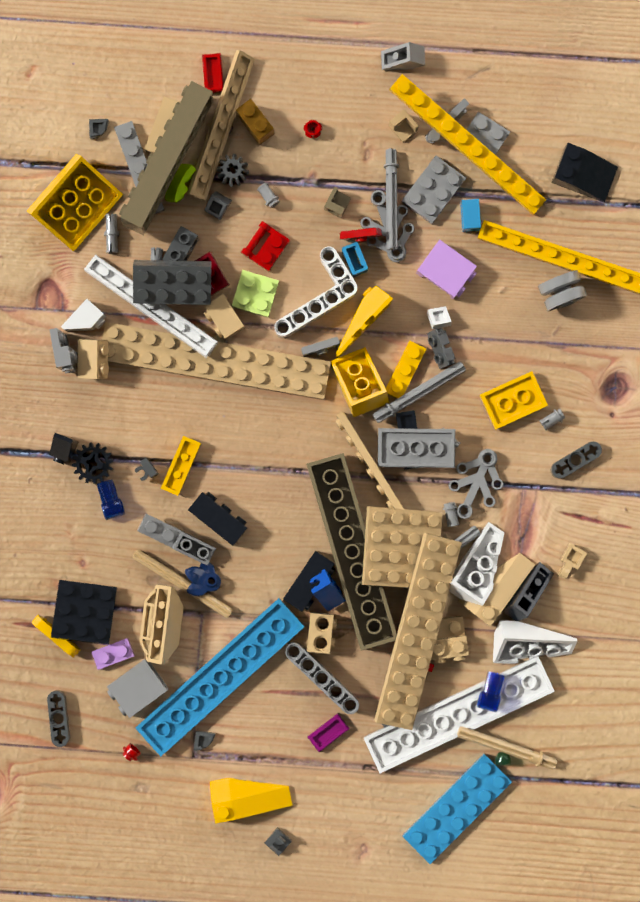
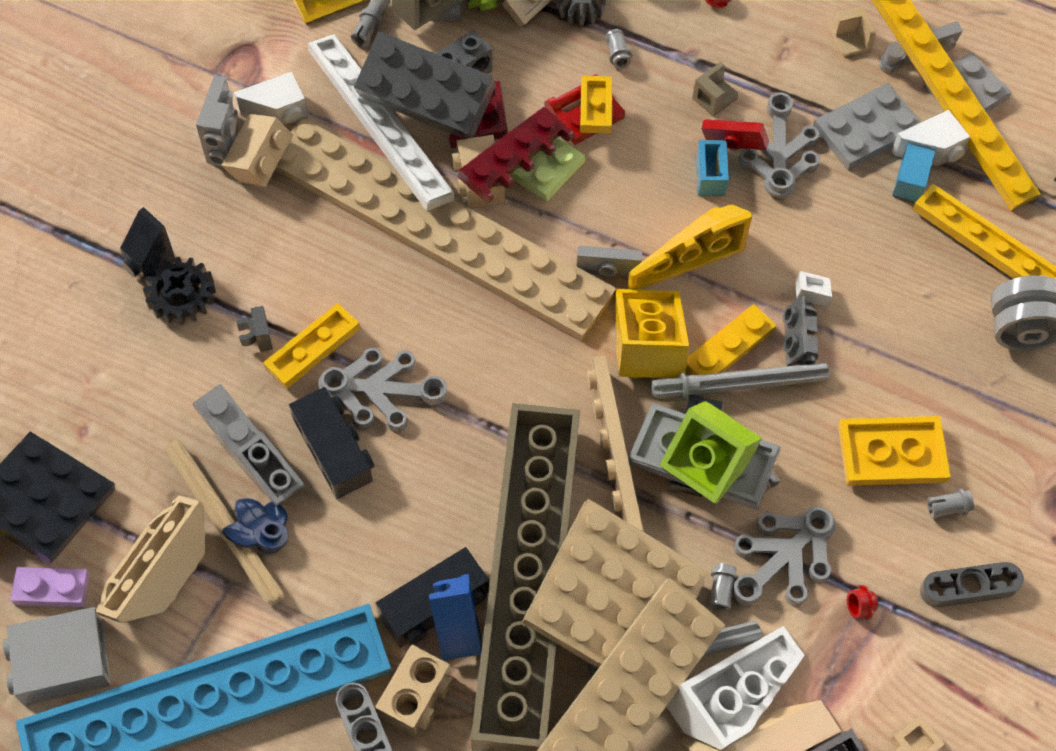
camera: 20 degrees right, 25 degrees down
clear blue piece [97,479,125,520] -> none
dark grey slope [204,191,232,220] -> none
white beam [275,246,357,338] -> none
light grey axle [384,148,399,251] -> none
lavender panel [416,239,477,299] -> none
none -> light grey plant [318,348,447,432]
none -> dark red hinge [457,106,574,203]
none -> yellow plate [580,76,612,134]
none -> lime slope [659,401,762,504]
none -> red plate [846,585,878,620]
none -> white slope [891,110,970,166]

